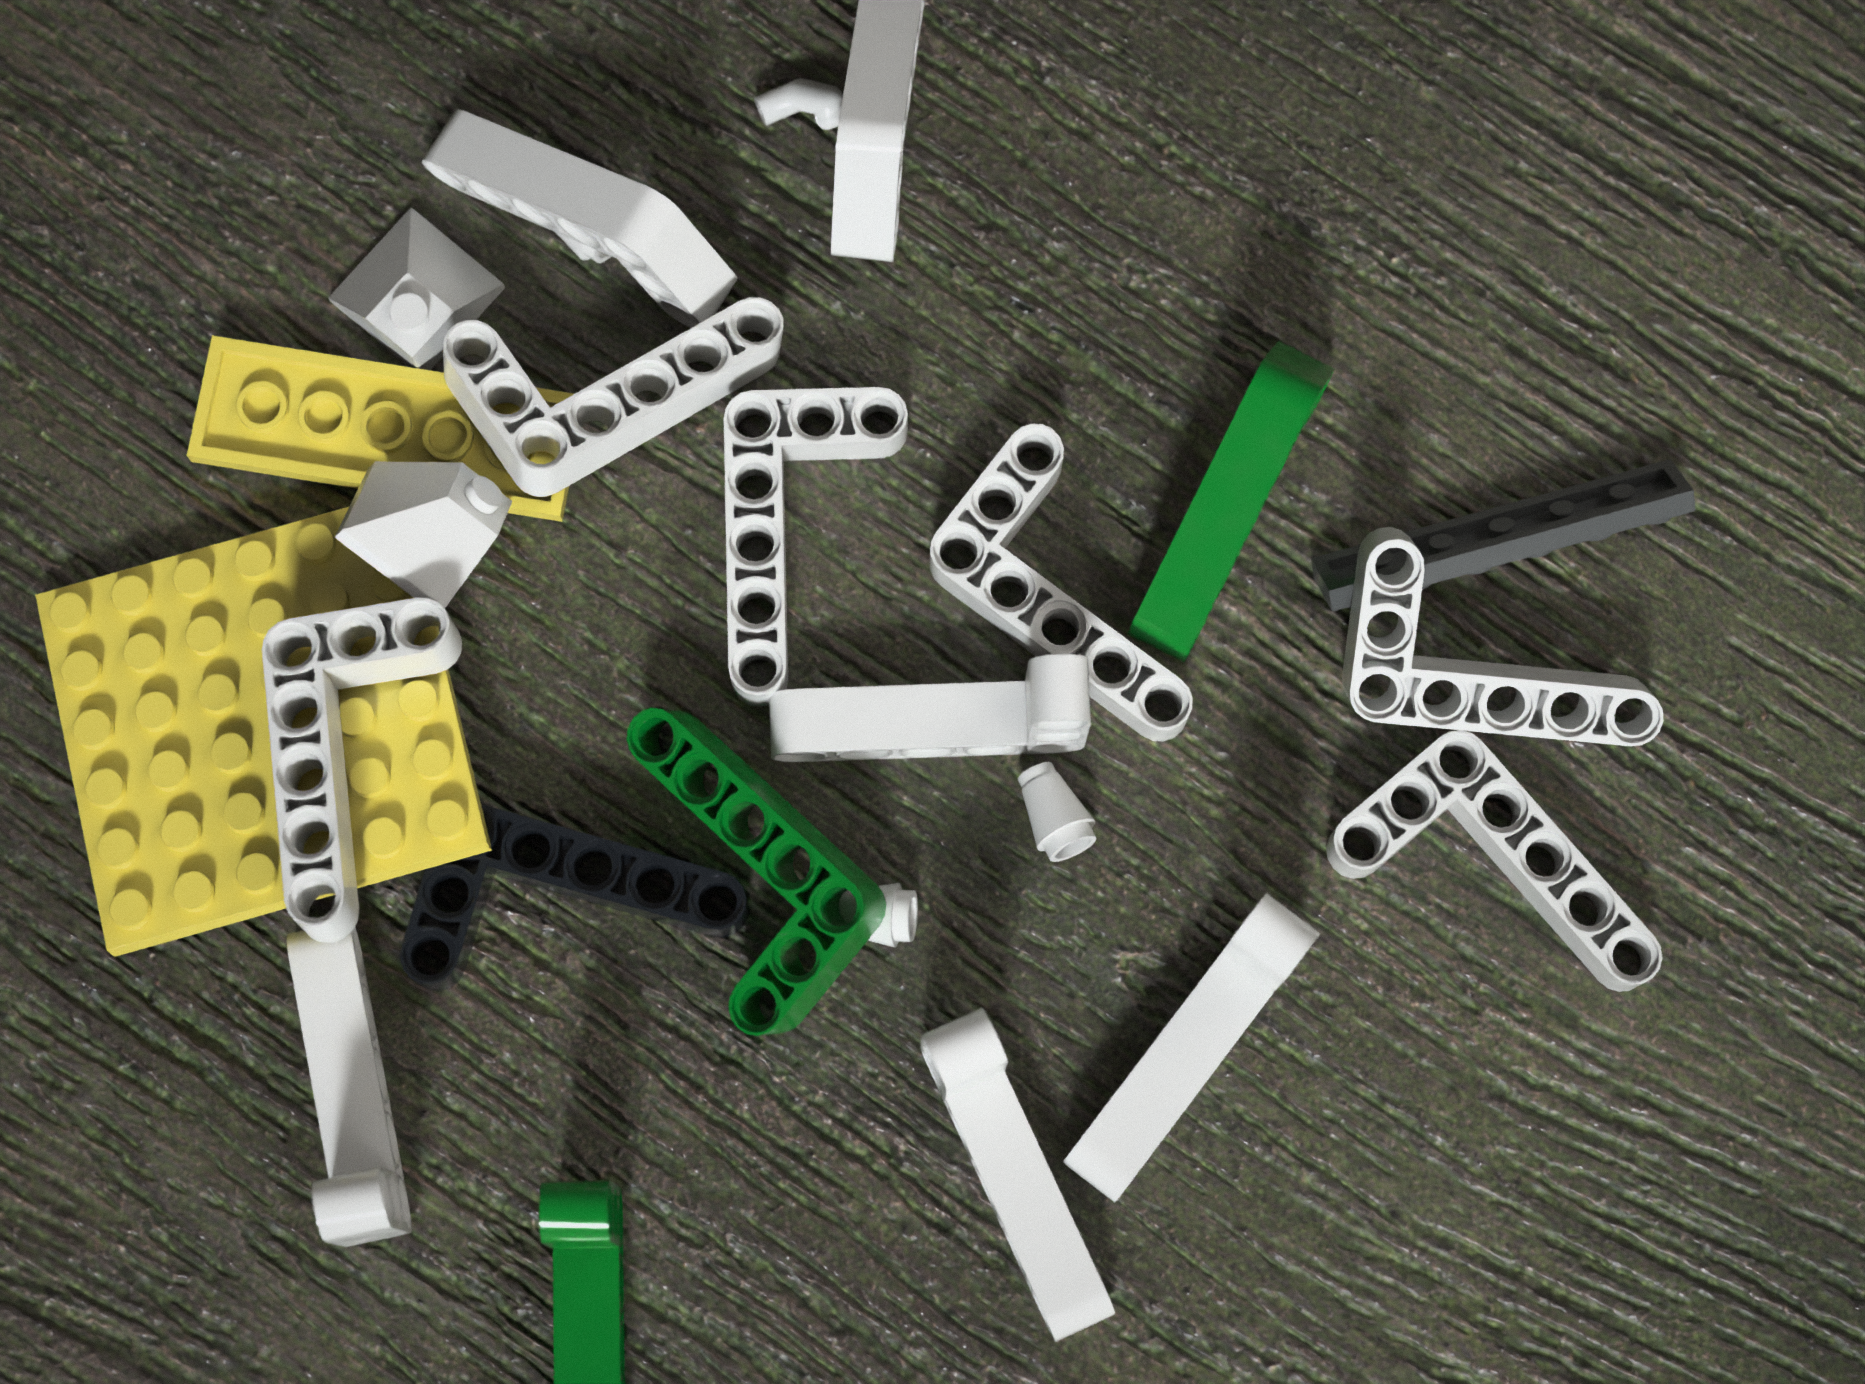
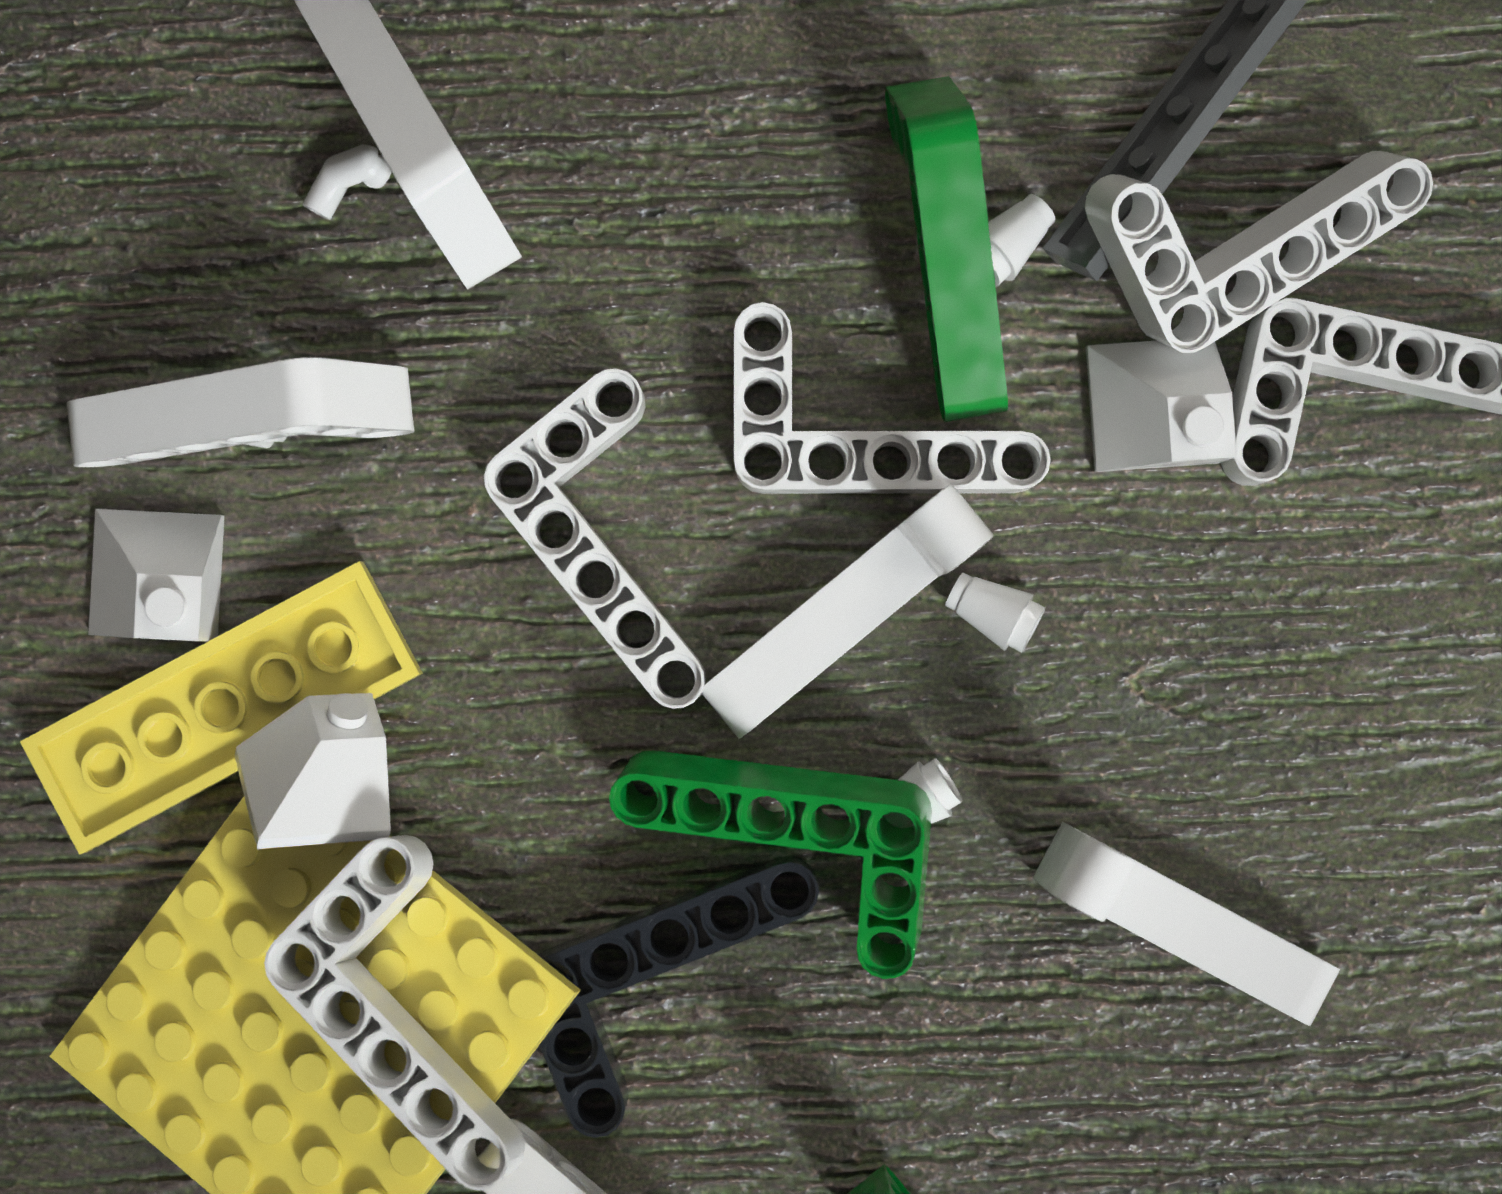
camera: 35 degrees left, 10 degrees up
white beam [443,297,783,497] -> none
white beam [1063,893,1320,1202] -> none
none -> white cone [988,194,1055,287]
none -> white slope [1086,341,1237,472]

